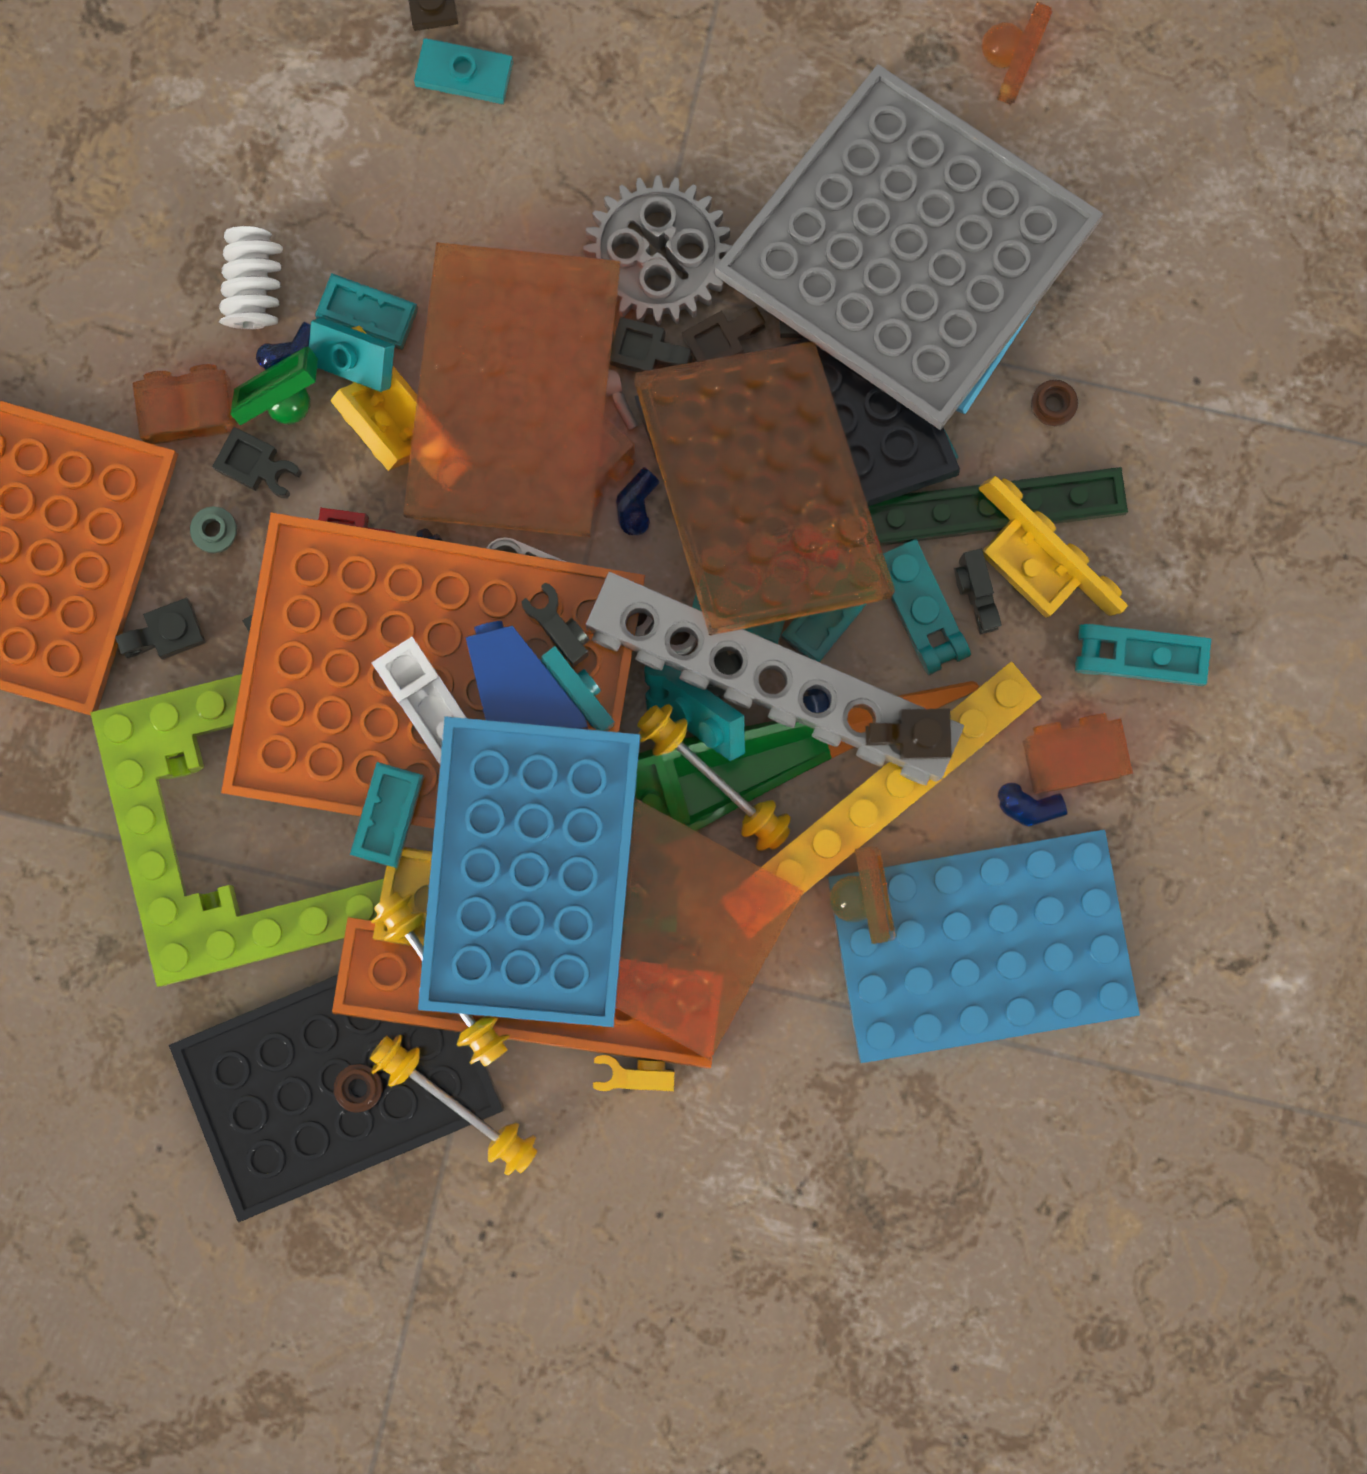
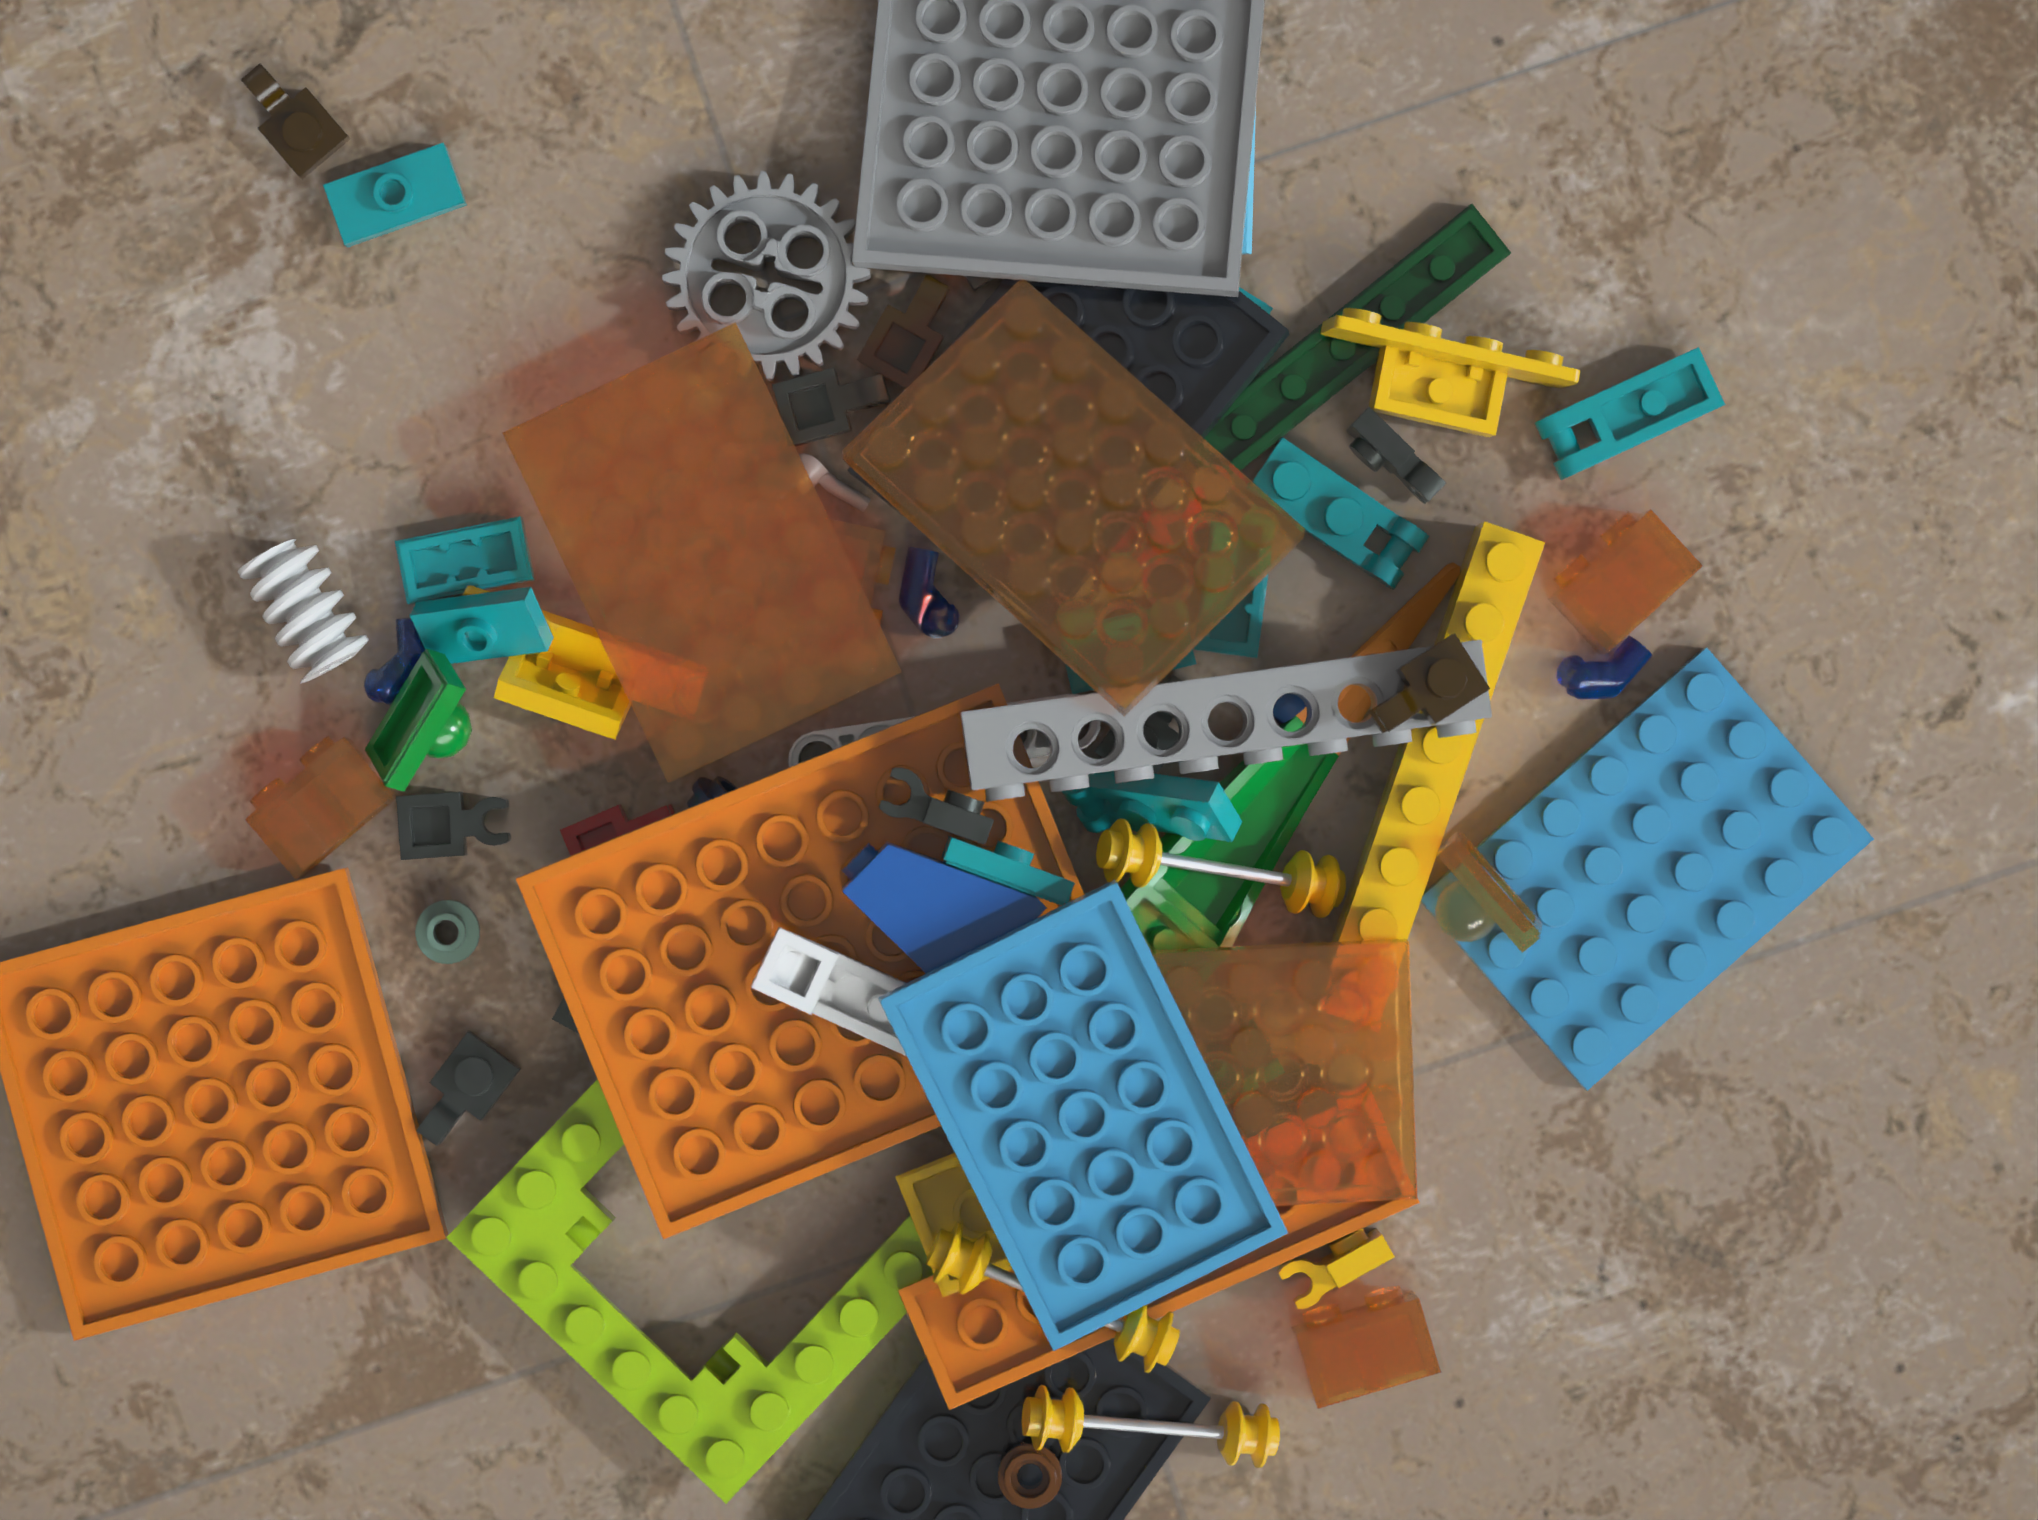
camera: 30 degrees left, 5 degrees up
teal plate [350,762,424,868] -> none
reddish brown plate [1031,380,1078,426] -> none
none -> clear orange brick [1291,1286,1441,1409]

